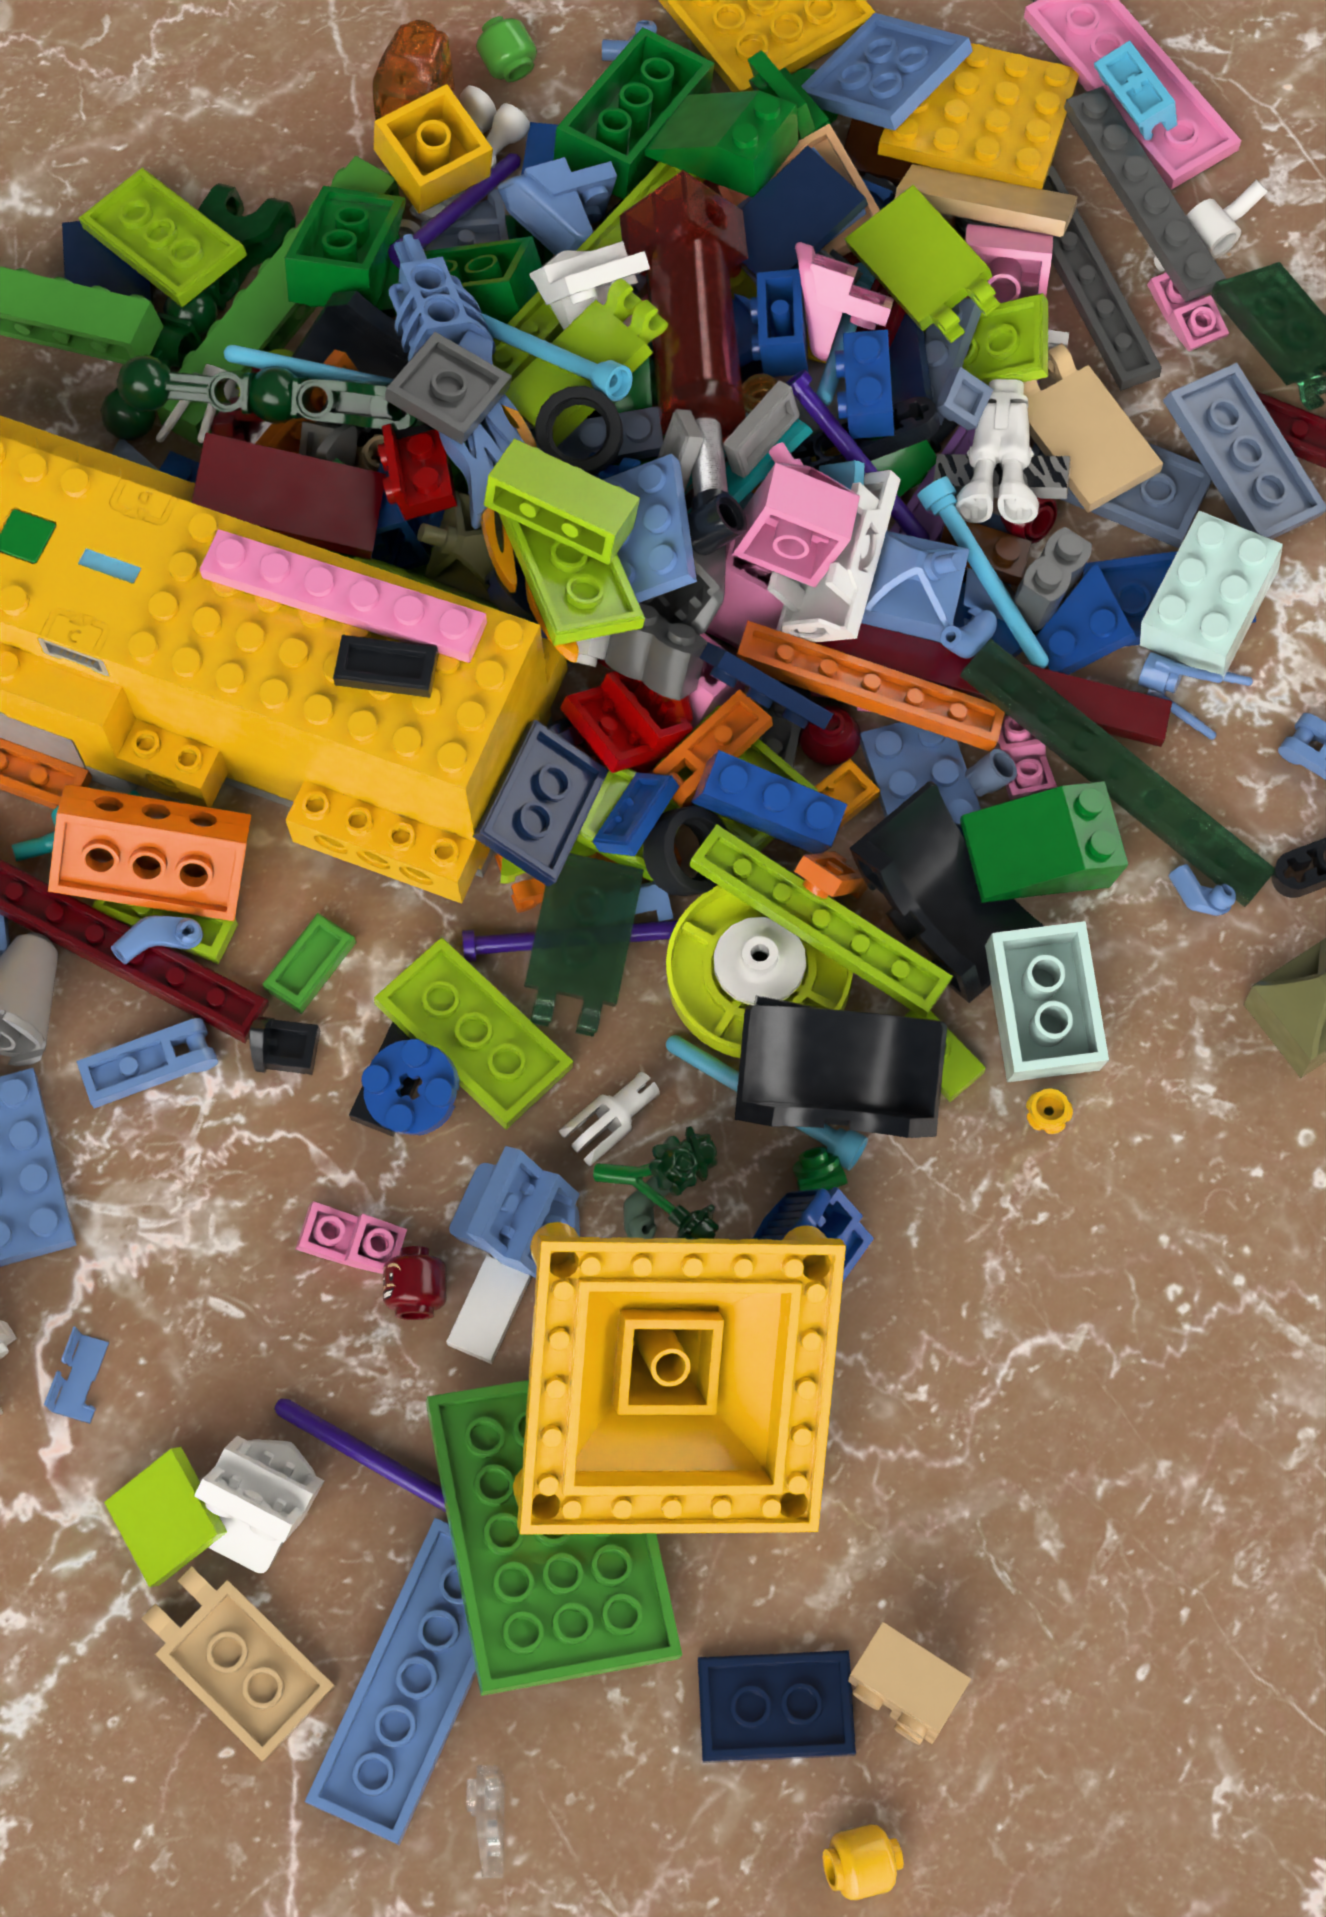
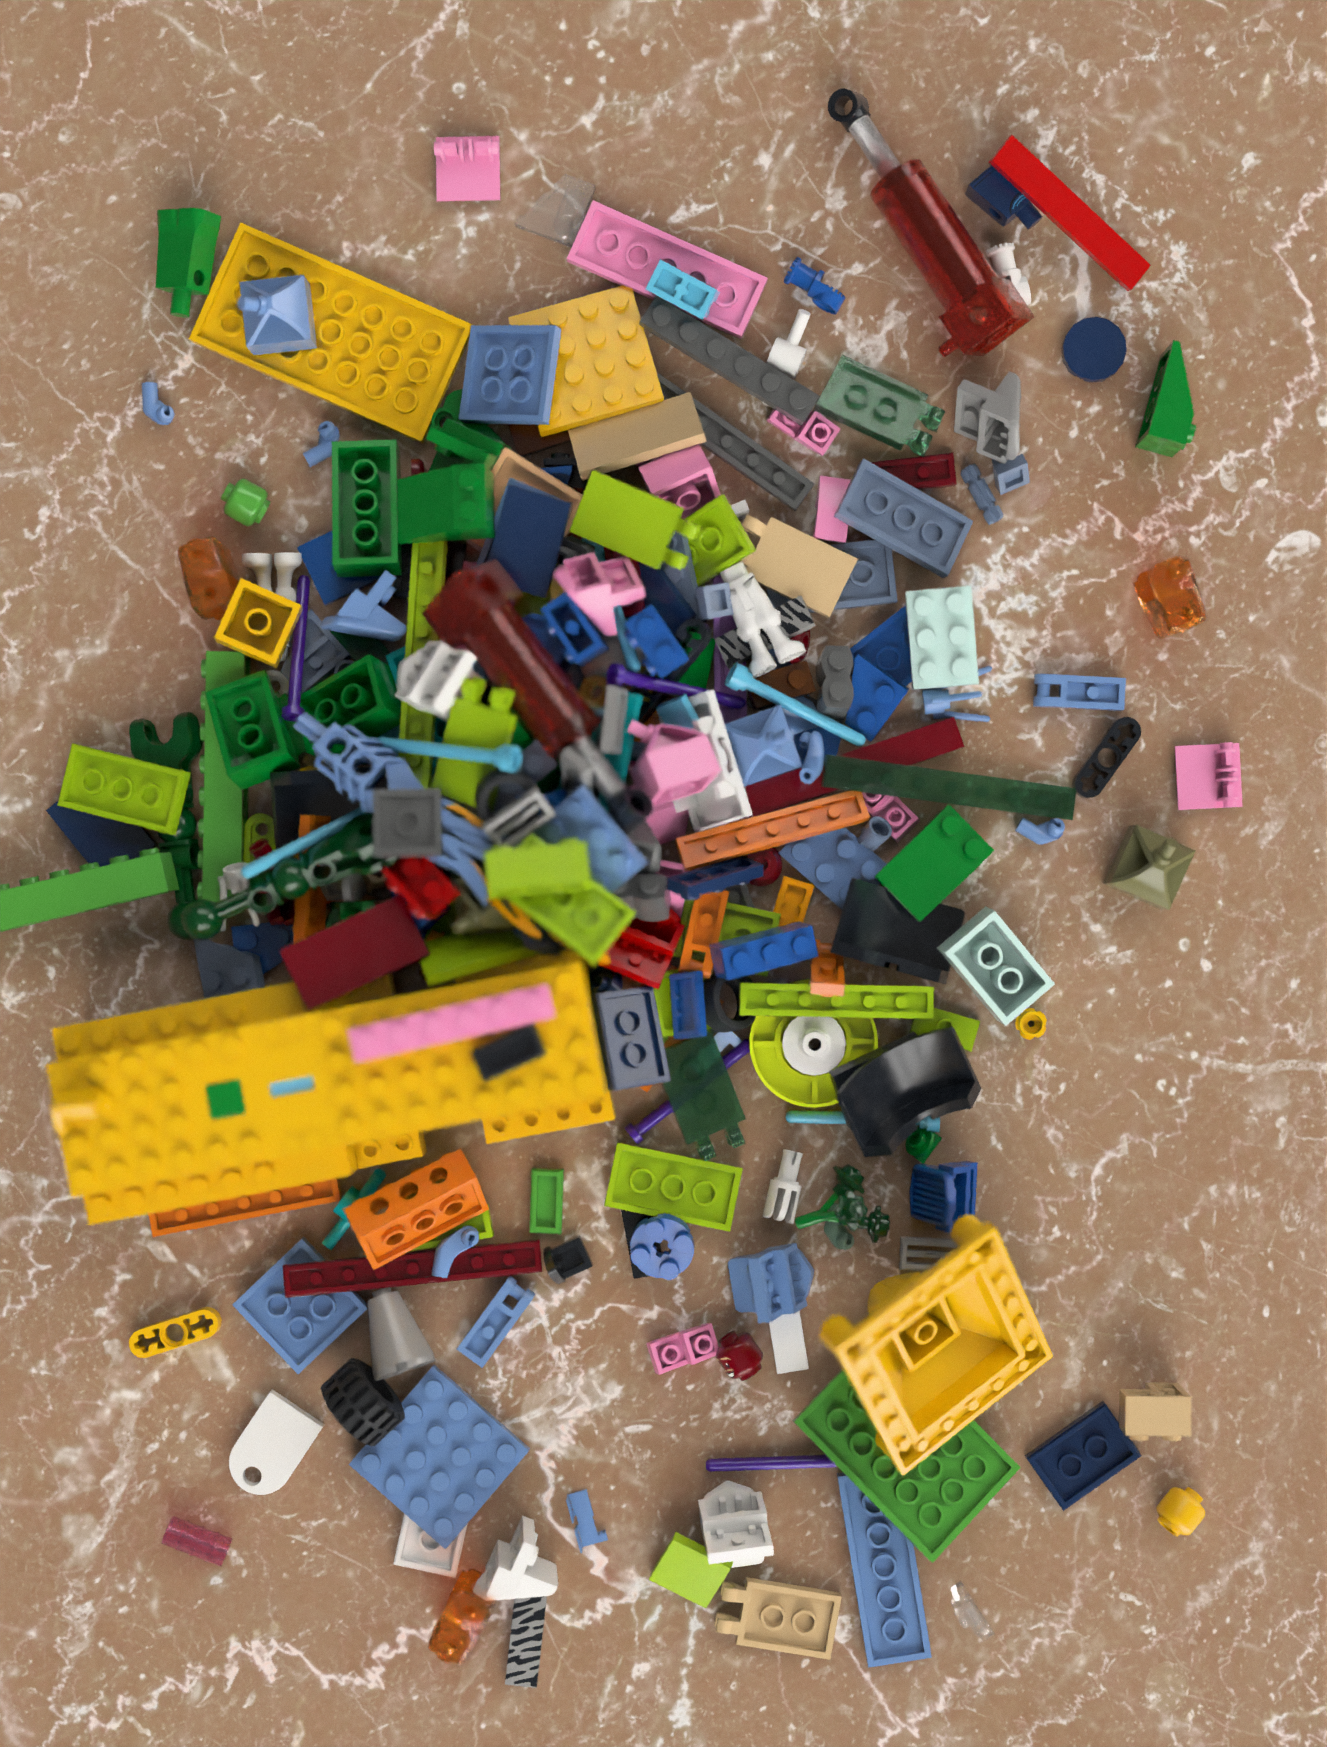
camera: 35 degrees left, 20 degrees up
none -> light grey tile [481,786,556,847]
none -> blue connector [784,257,845,315]
none -> bright pink slope [813,476,851,543]

